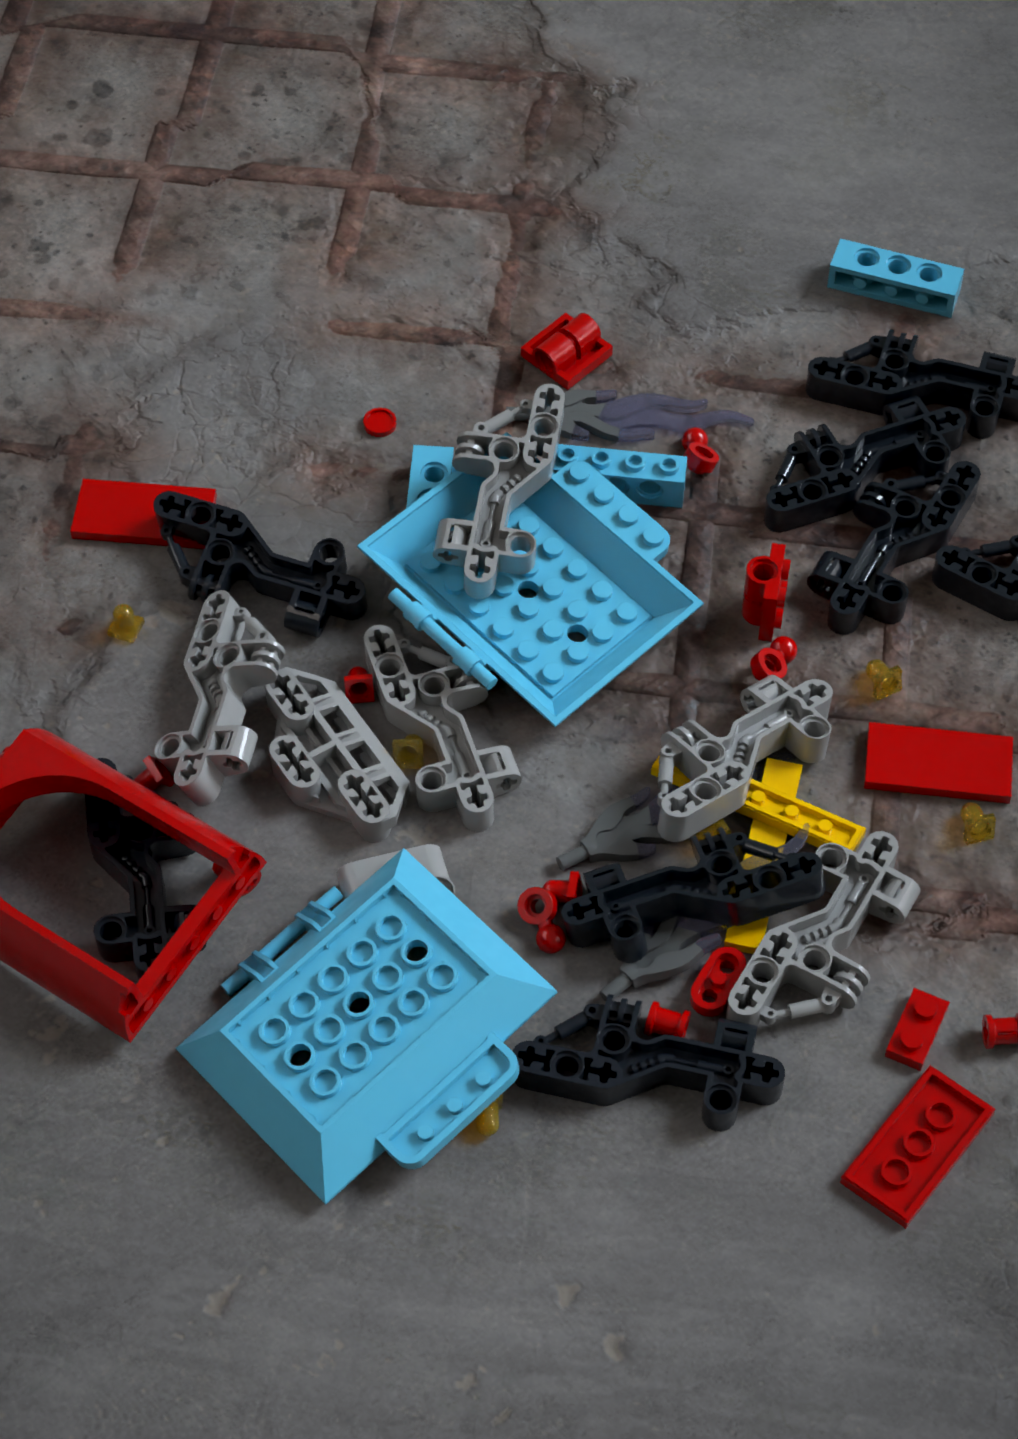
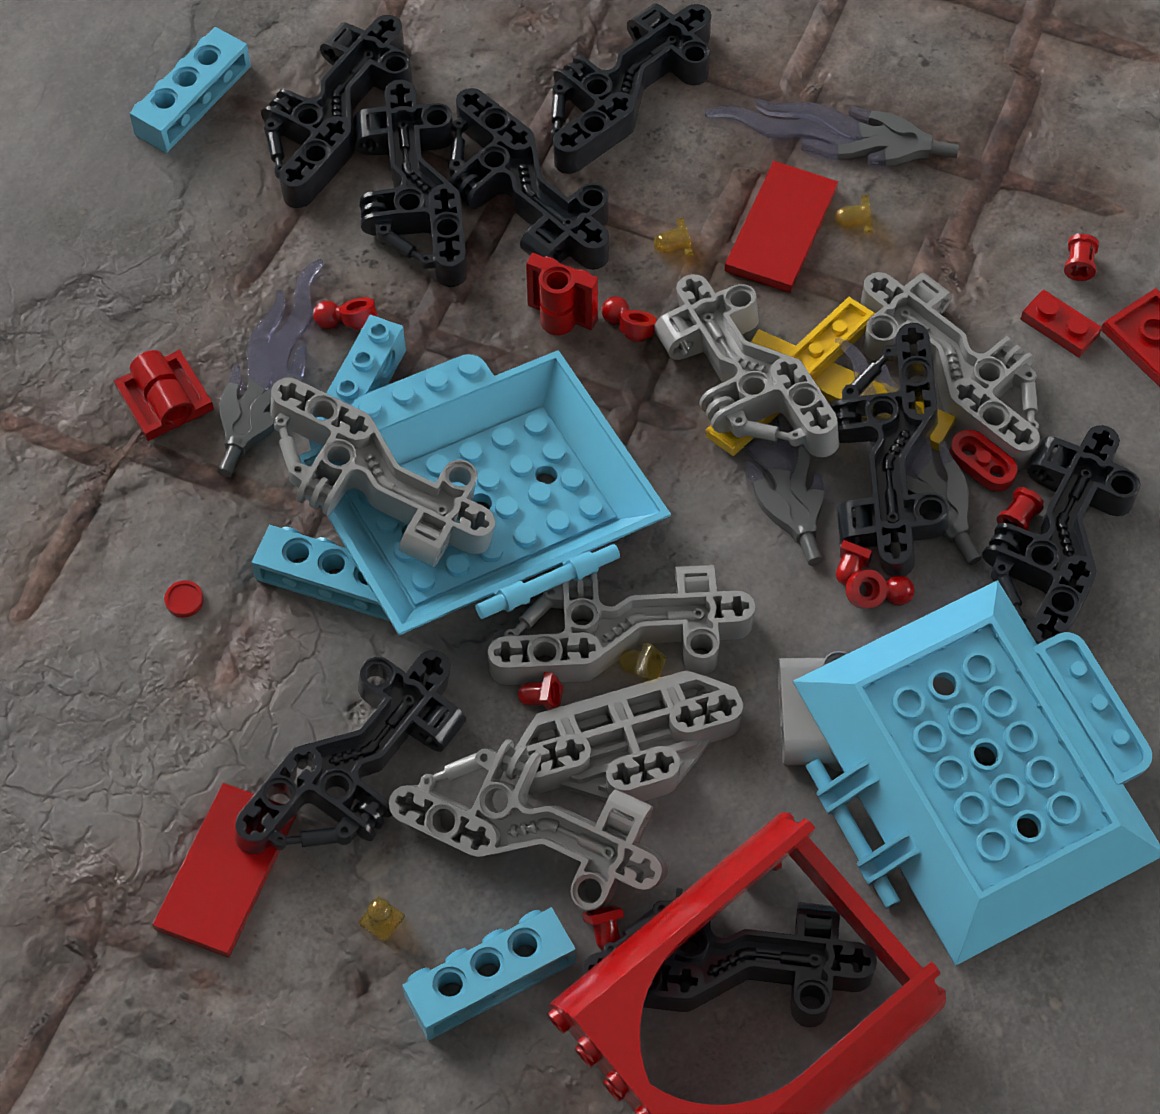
camera: 75 degrees left, 5 degrees up
none -> medium azure brick [402,907,576,1041]

